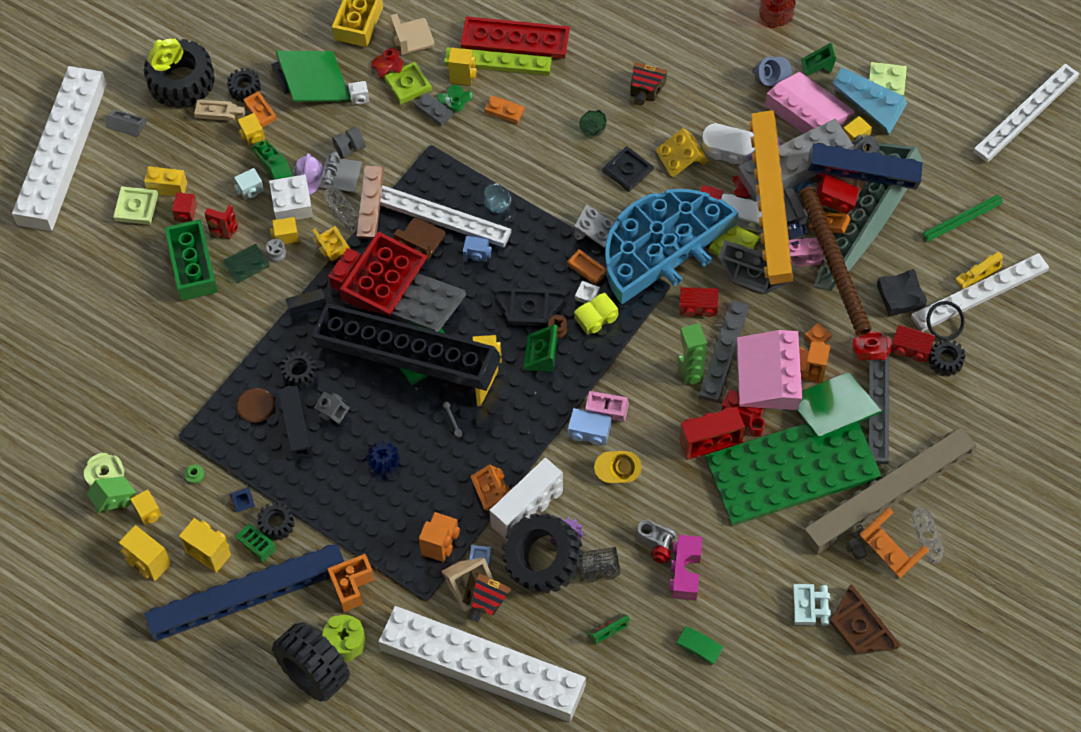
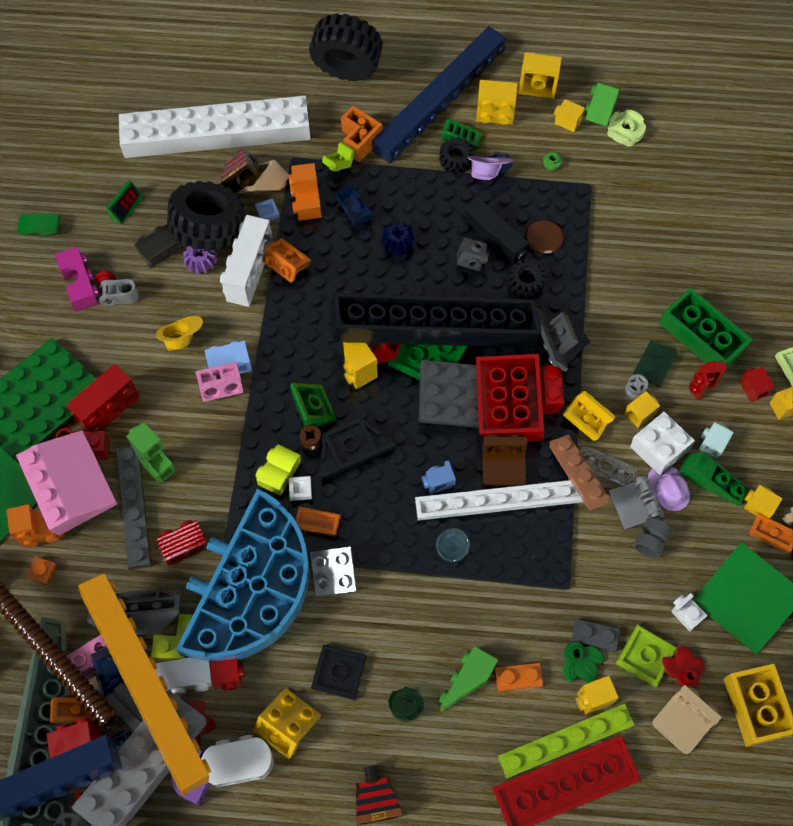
camera: 150 degrees right, 5 degrees up
lime brick [323,615,366,662] -> none
none -> lime bracket [322,142,355,171]
none -> dark blue piece [336,185,372,227]
none -> bright green slope [439,646,498,711]
none -> lavender piece [467,156,514,180]
none -> dark grey bracket [536,307,579,371]

